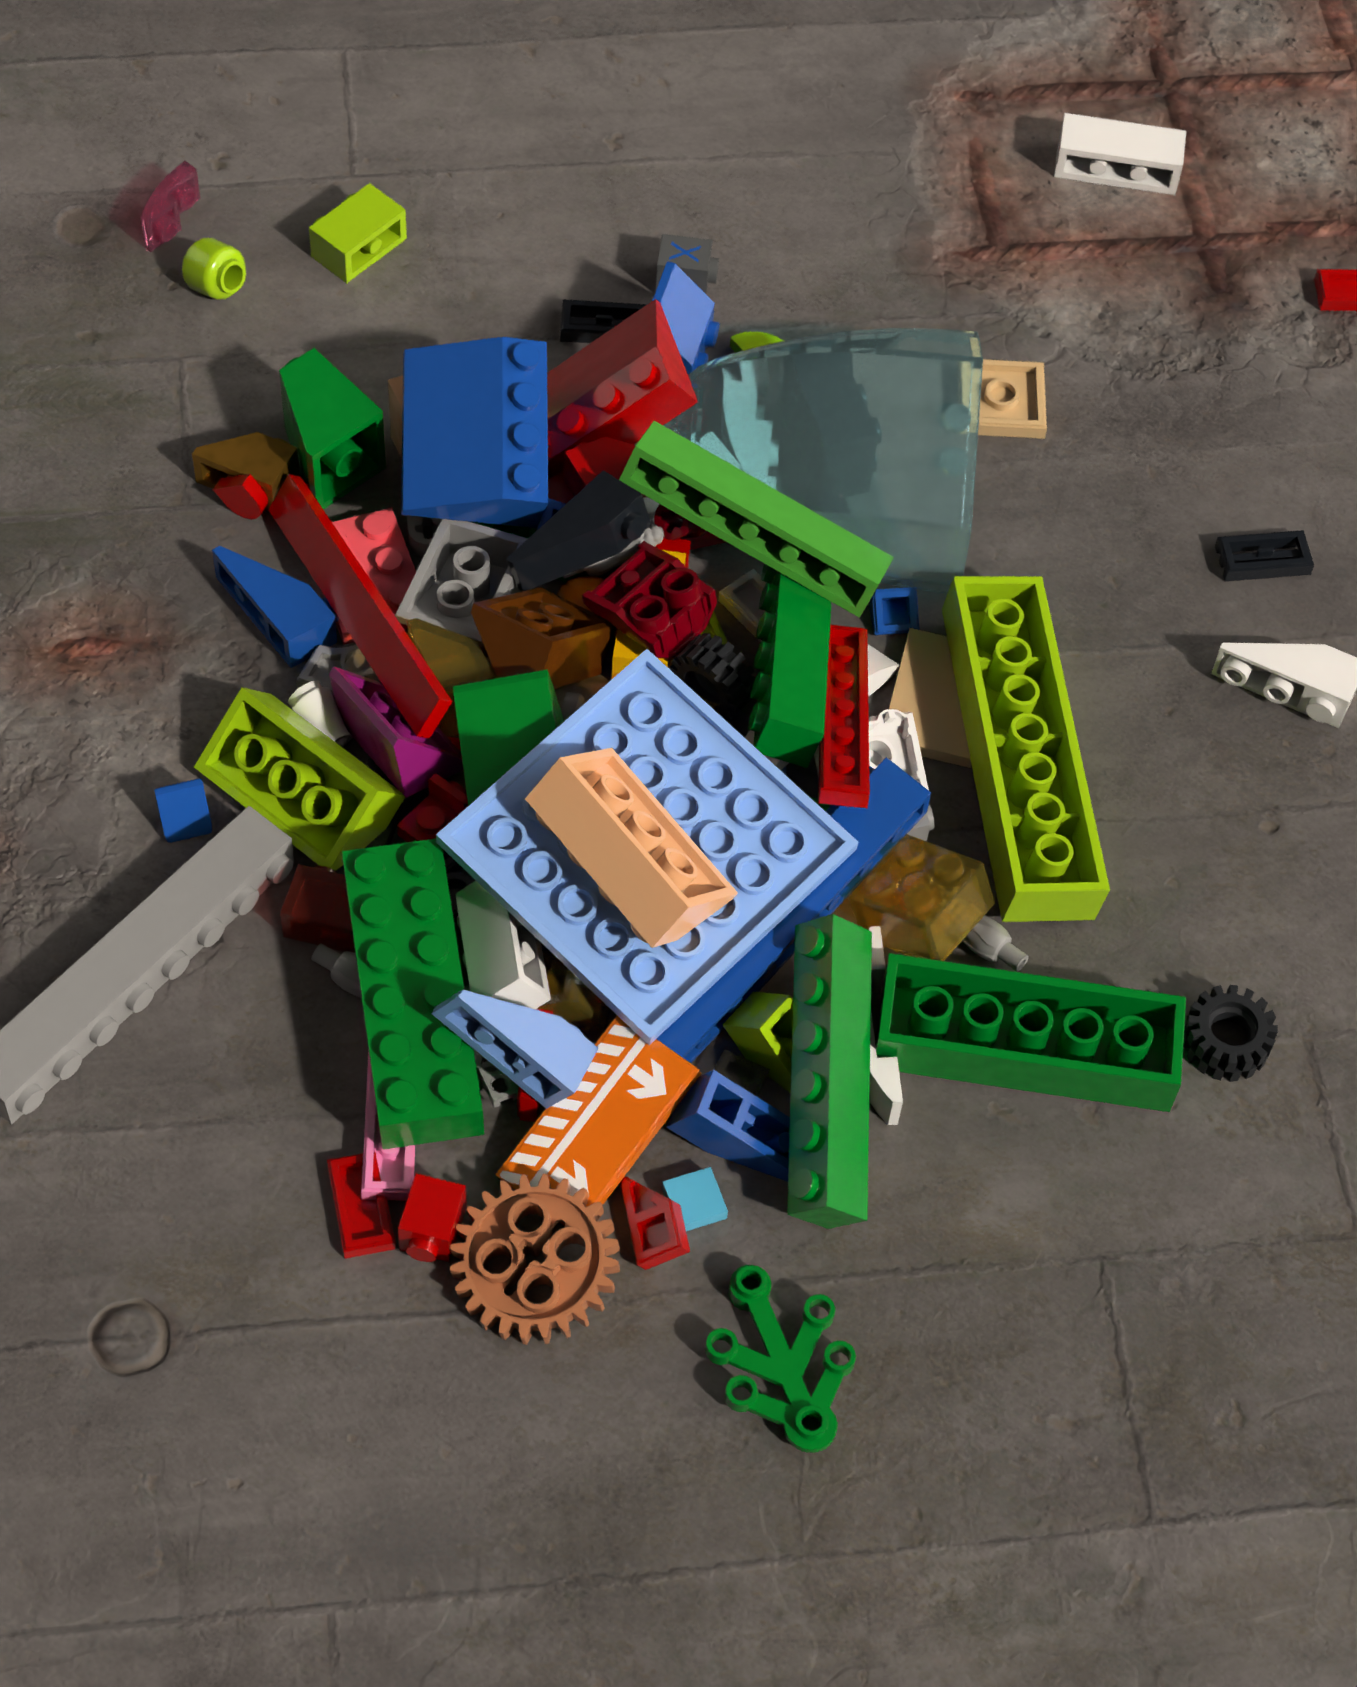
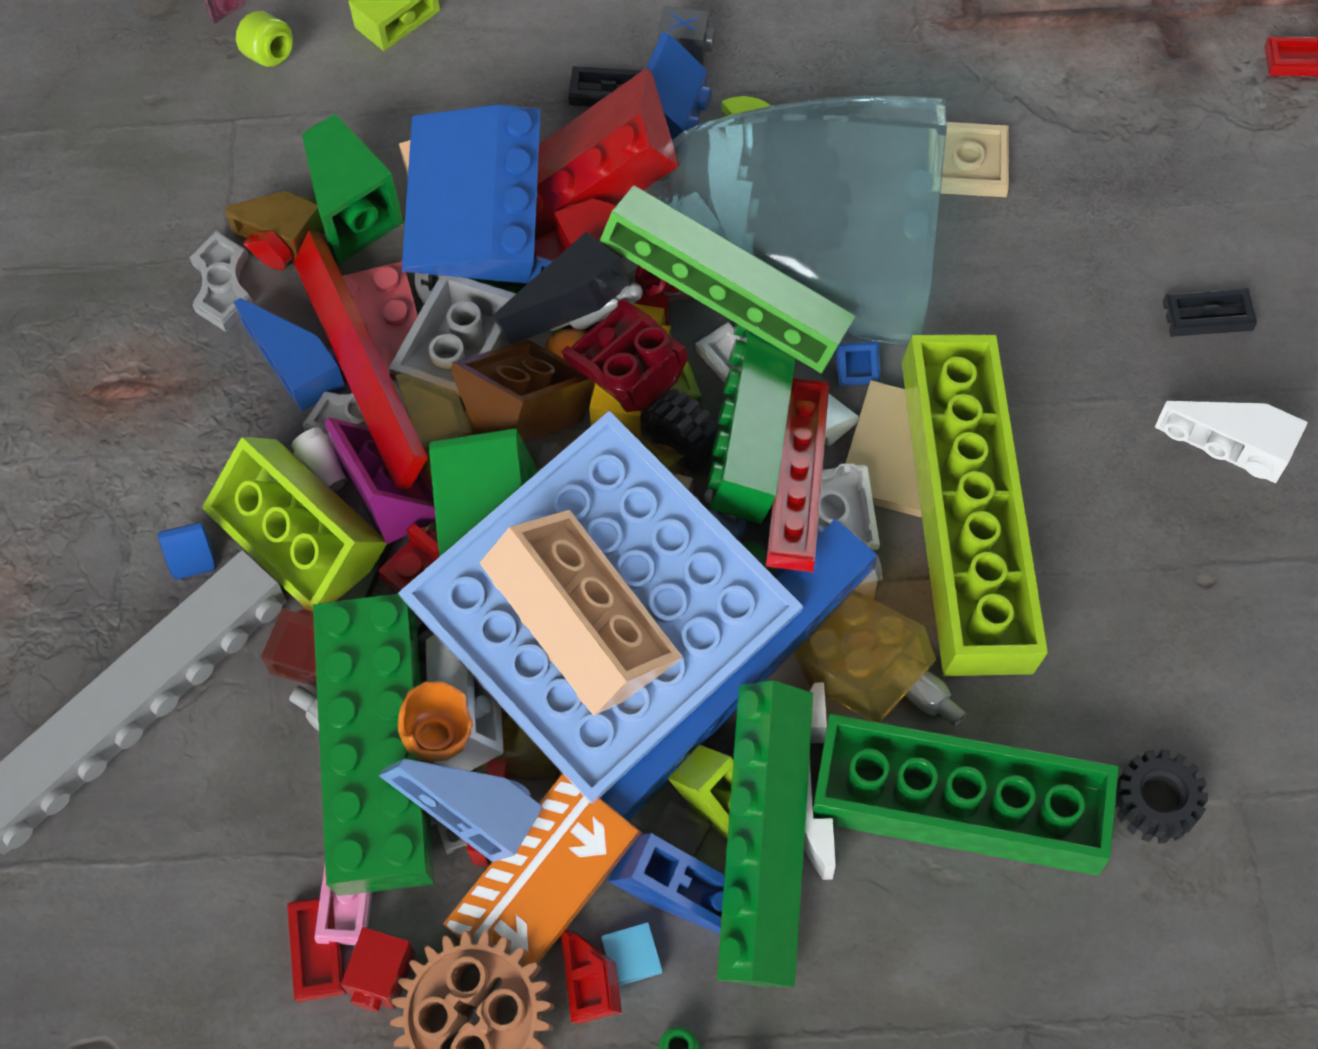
camera: 10 degrees right, 5 degrees up
none -> light grey tile [189,231,253,332]
none -> orange hair [397,681,473,762]

